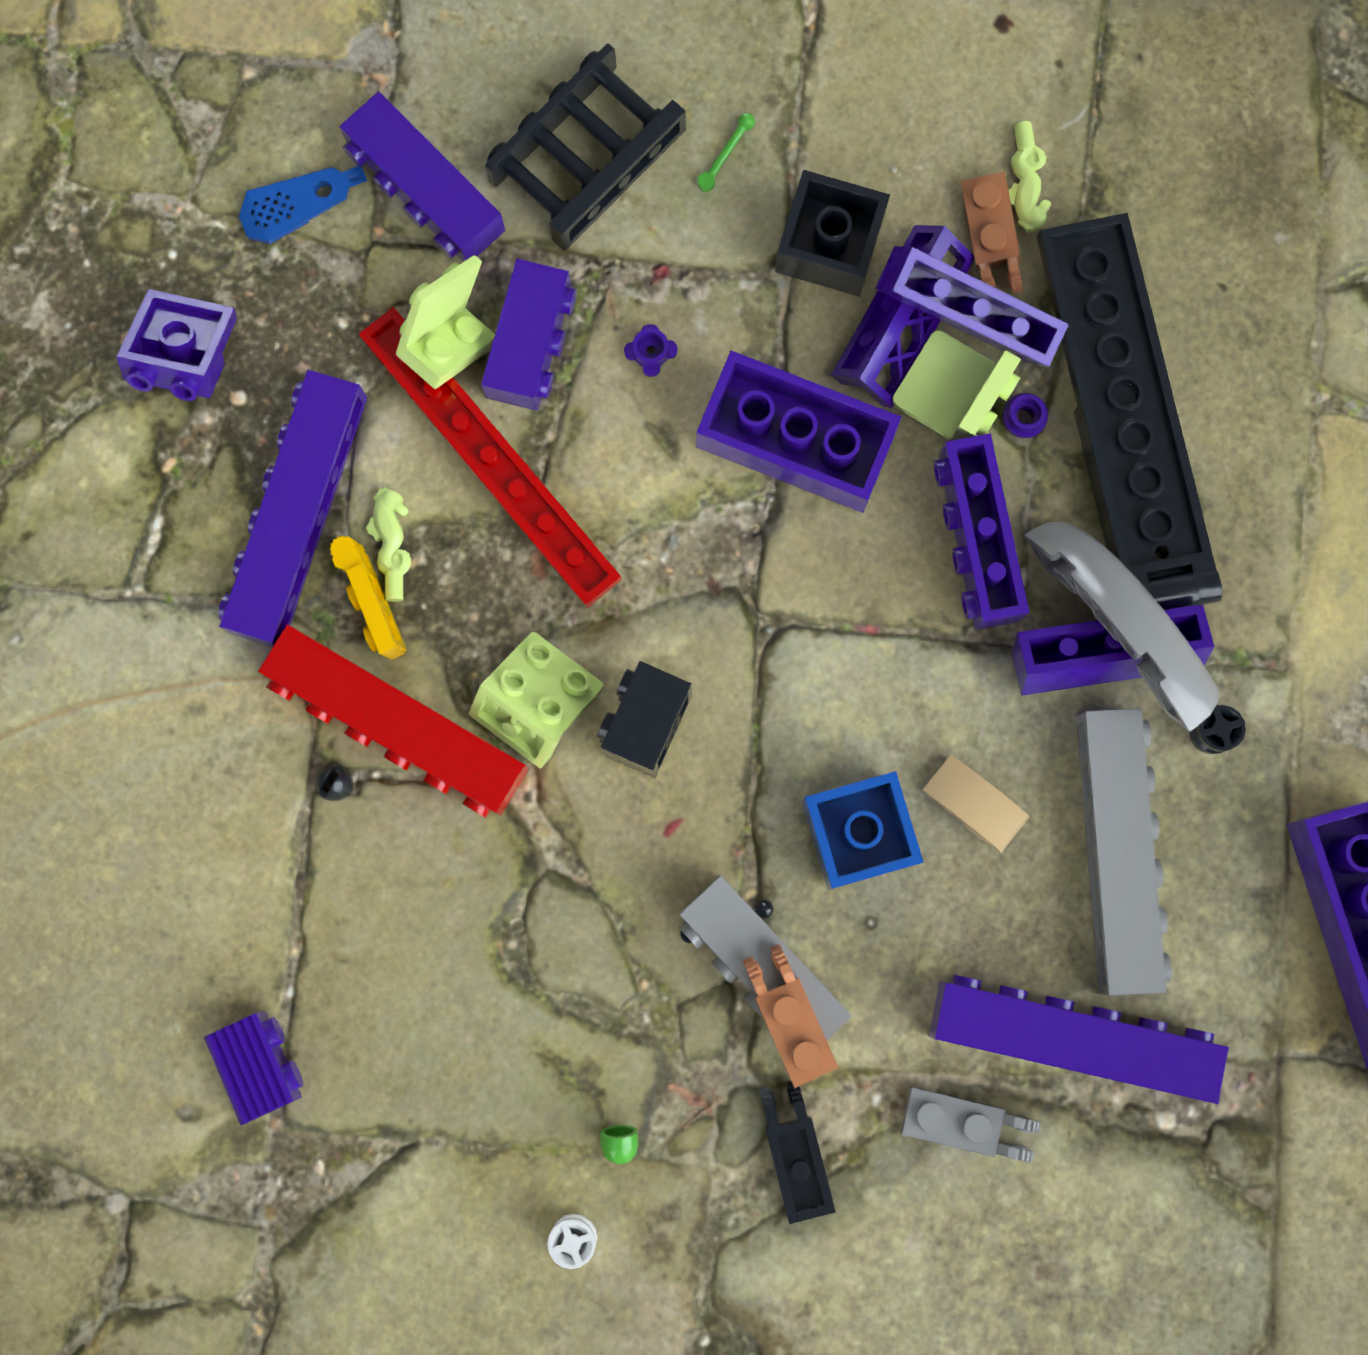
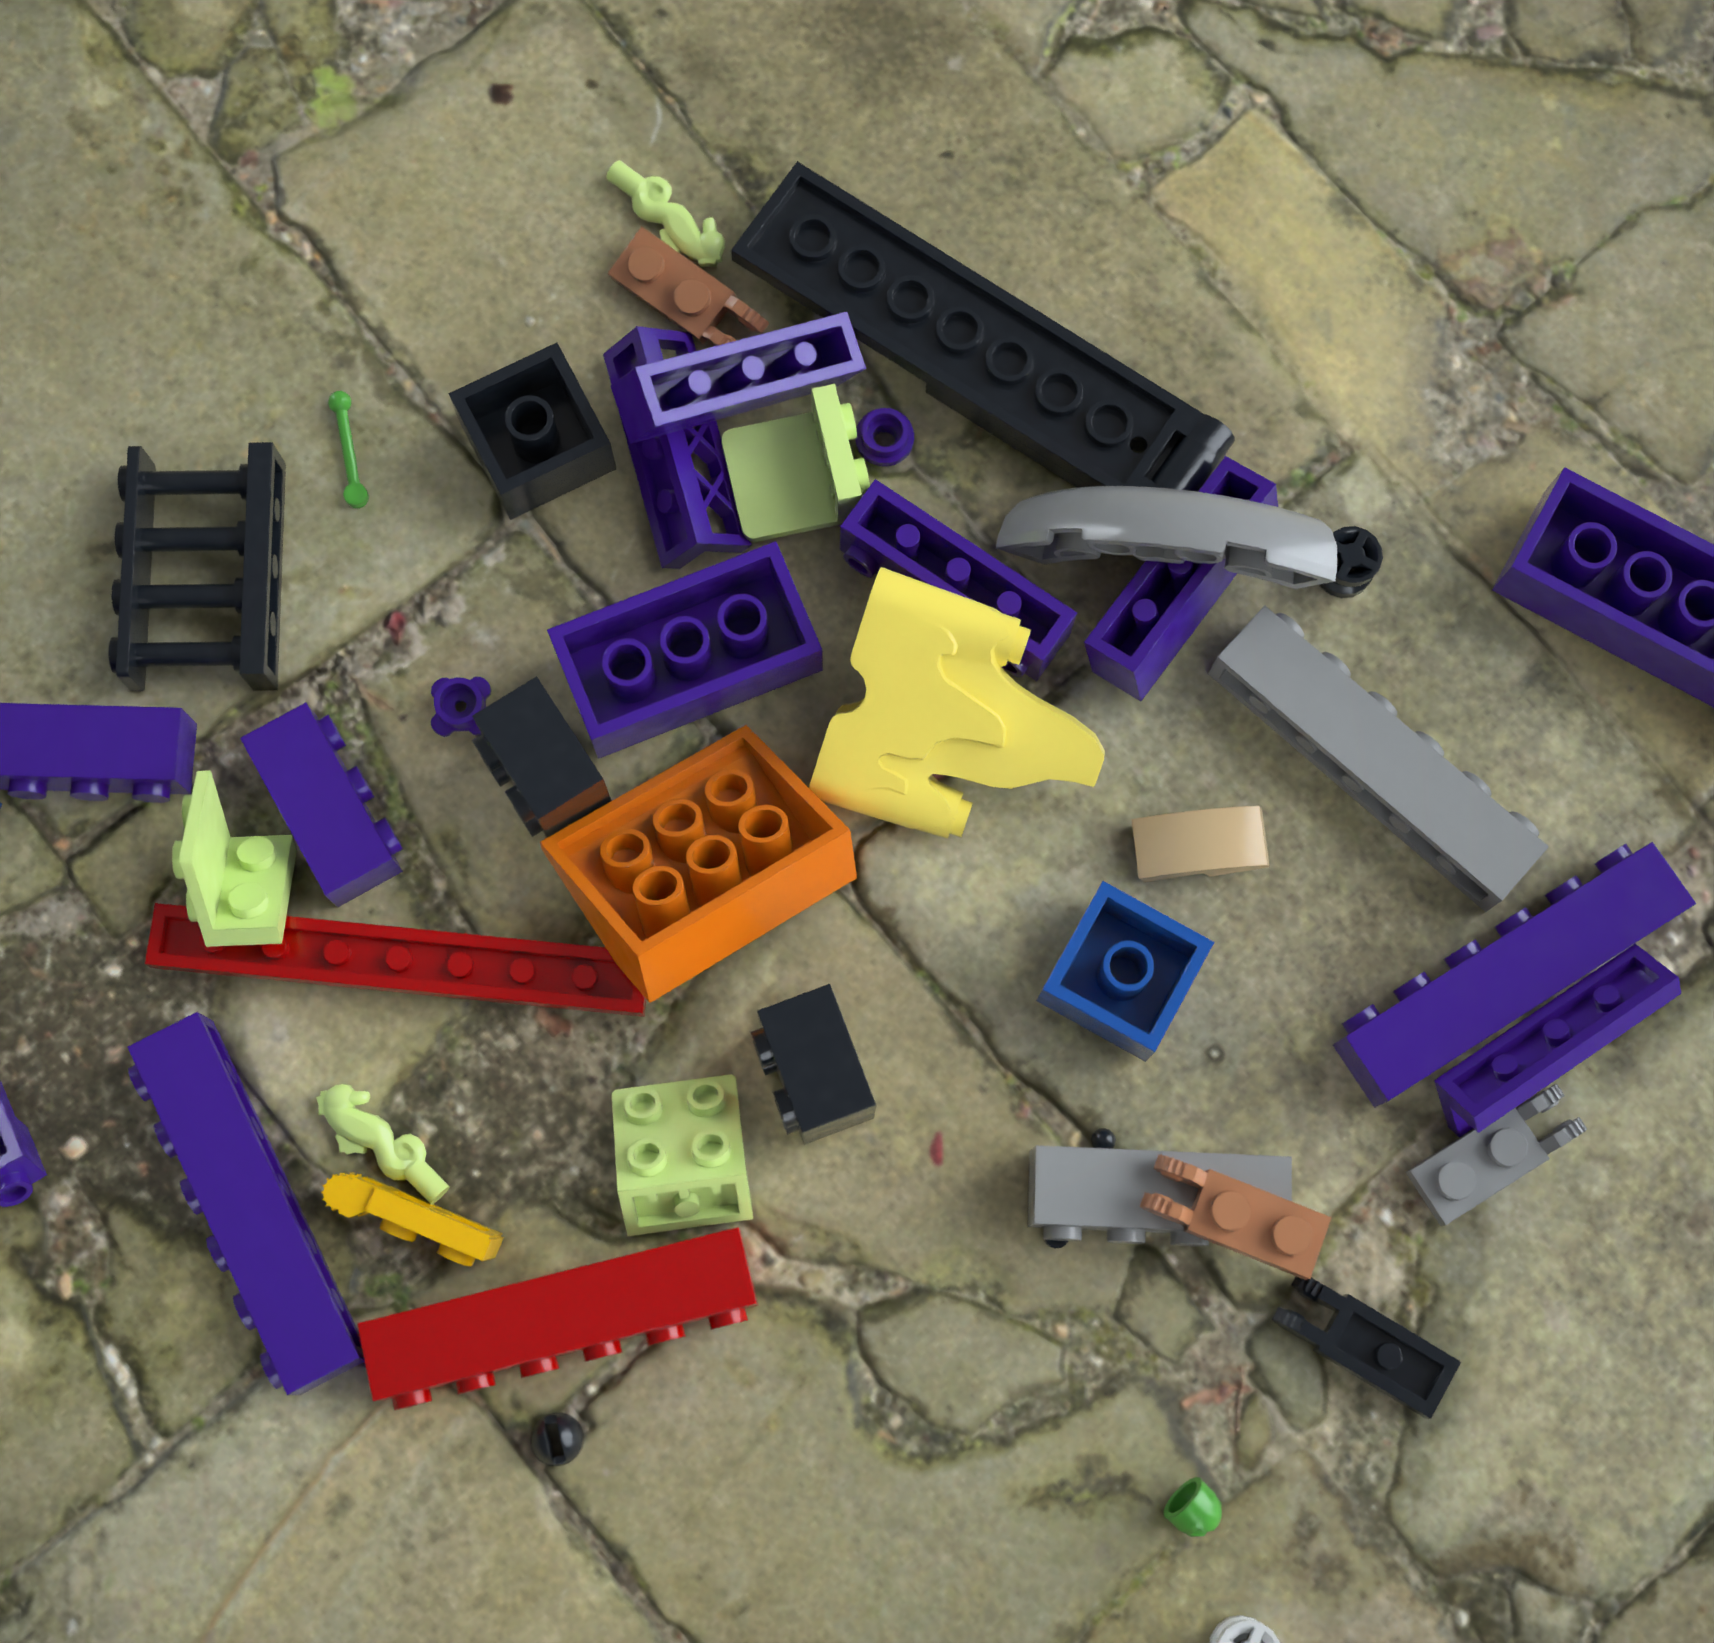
camera: 50 degrees left, 5 degrees down
none -> black brick [472,676,612,837]
none -> orange slope [540,725,857,1003]
none -> light yellow rock [809,567,1105,839]
none -> dark purple fence [1434,943,1682,1138]

